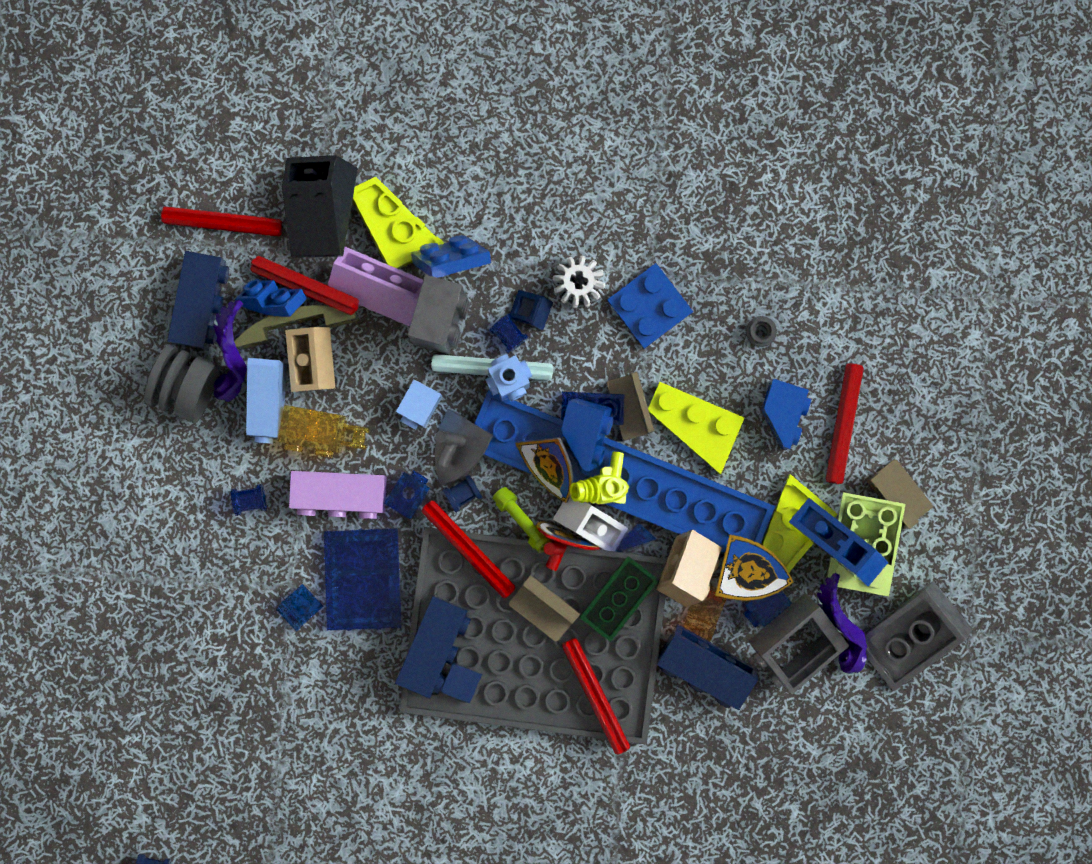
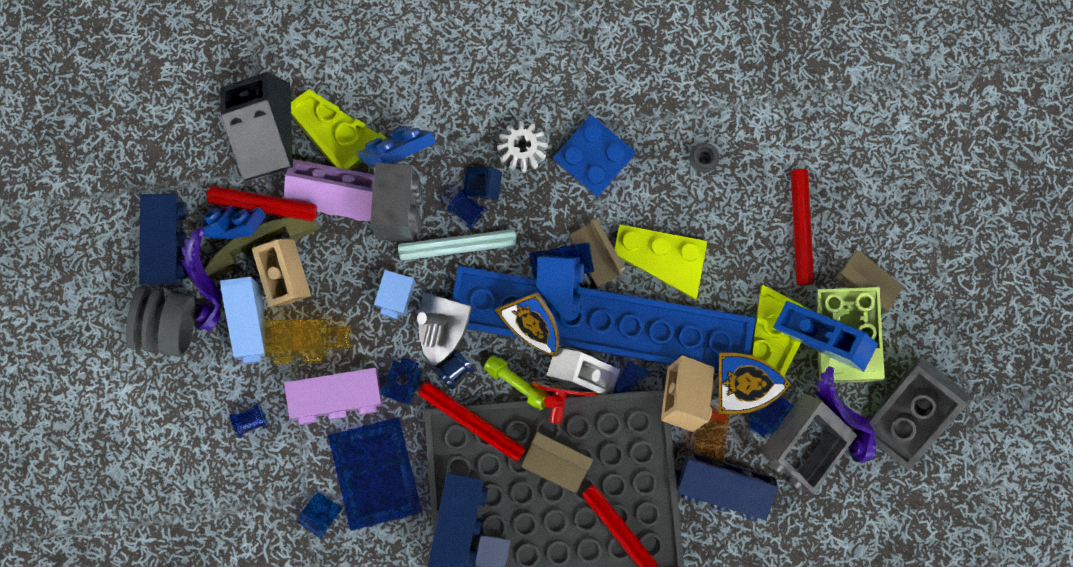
camera: 20 degrees left, 5 degrees down
red axle [161,206,283,236] -> none
light blue brick [485,354,533,402] -> none
neon yellow piece [570,452,629,504] -> none
dark green piece [580,556,659,642] -> none
blue slope [761,378,811,450] -> none

